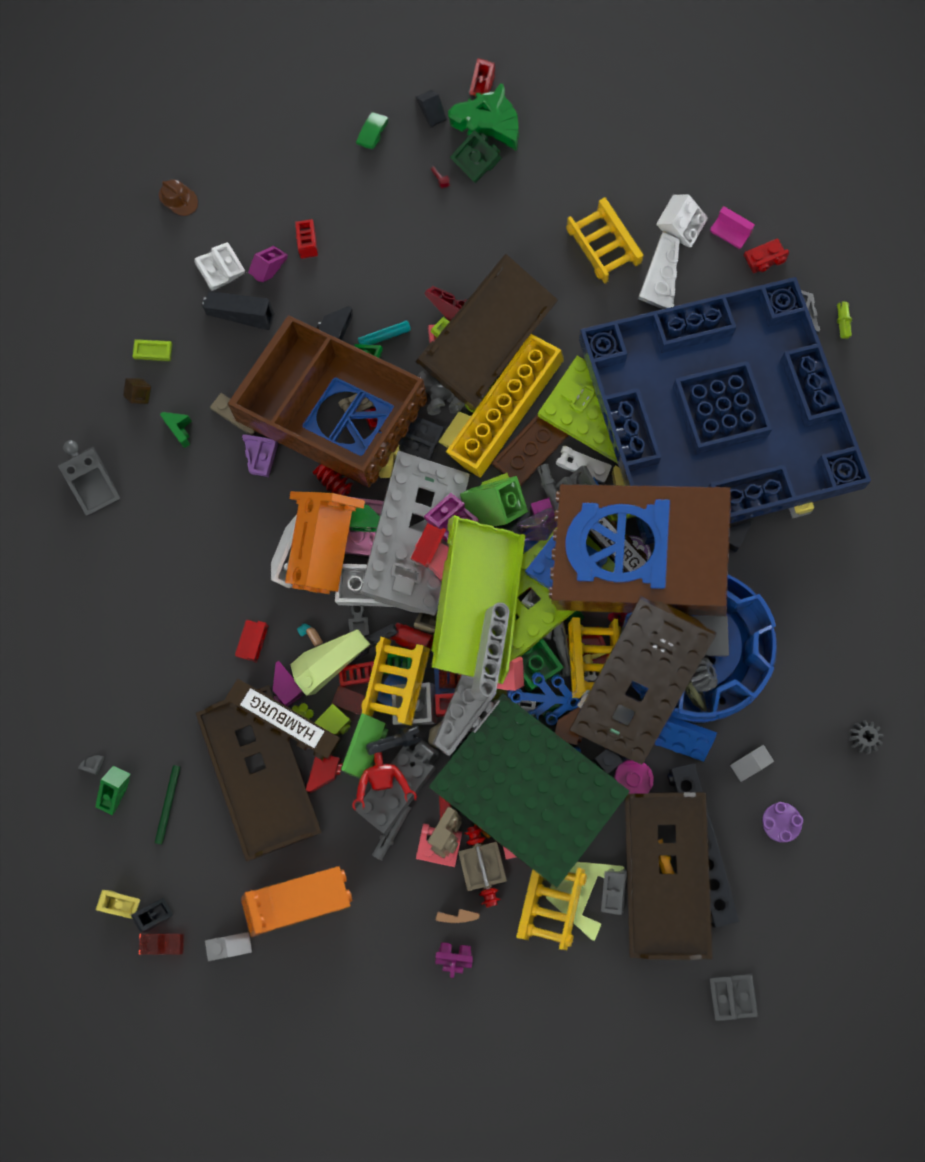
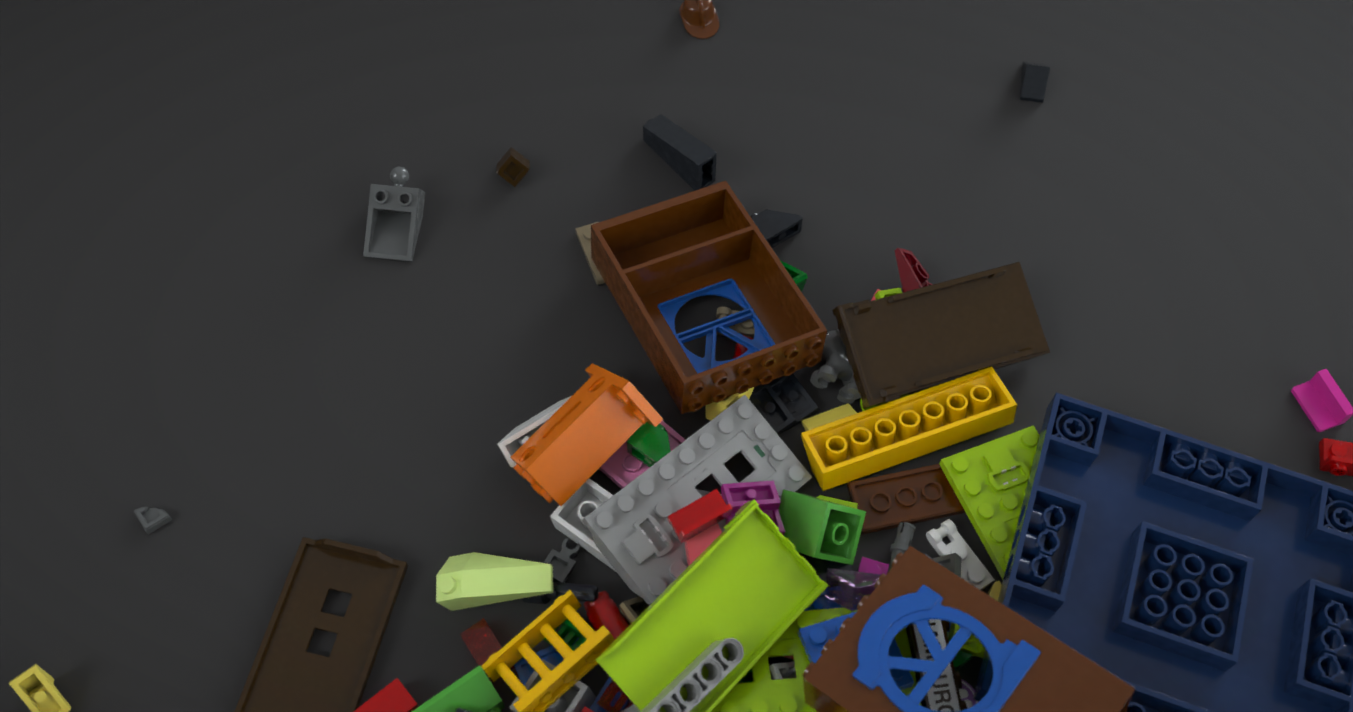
camera: 30 degrees right, 15 degrees down
green slope [95,766,130,815] -> none
lime tile [133,340,172,361] -> none
dark green bar [155,765,181,845] -> none
green slope [160,412,192,449] -> none
white slope [195,242,245,291] -> none
dark brown brick [225,678,341,761] -> none
red panel [235,620,269,663] -> none
medium lavender wing [242,434,278,477] -> none
magenta slope [248,246,288,282] -> none
magenta slope [273,661,305,707] -> none
lime plant [292,703,314,720] -> none
red slope [295,219,318,259] -> none
medium nougat arm [297,623,323,647] -> none
red piece [313,464,353,496] -> none
lime slope [315,704,351,736] -> none
red slope [339,661,374,687] -> none
green slope [356,112,388,150] -> none
teal axle [358,321,411,345] -> none
dark red hand [431,167,450,188] -> none
green animal [448,84,519,151] -> none
dark green plate [450,130,502,183] -> none
red slope [469,58,495,96] -> none
yellow fence [566,197,643,284] -> none
white wing [638,233,680,309] -> none
white slope [656,194,708,247] -> none

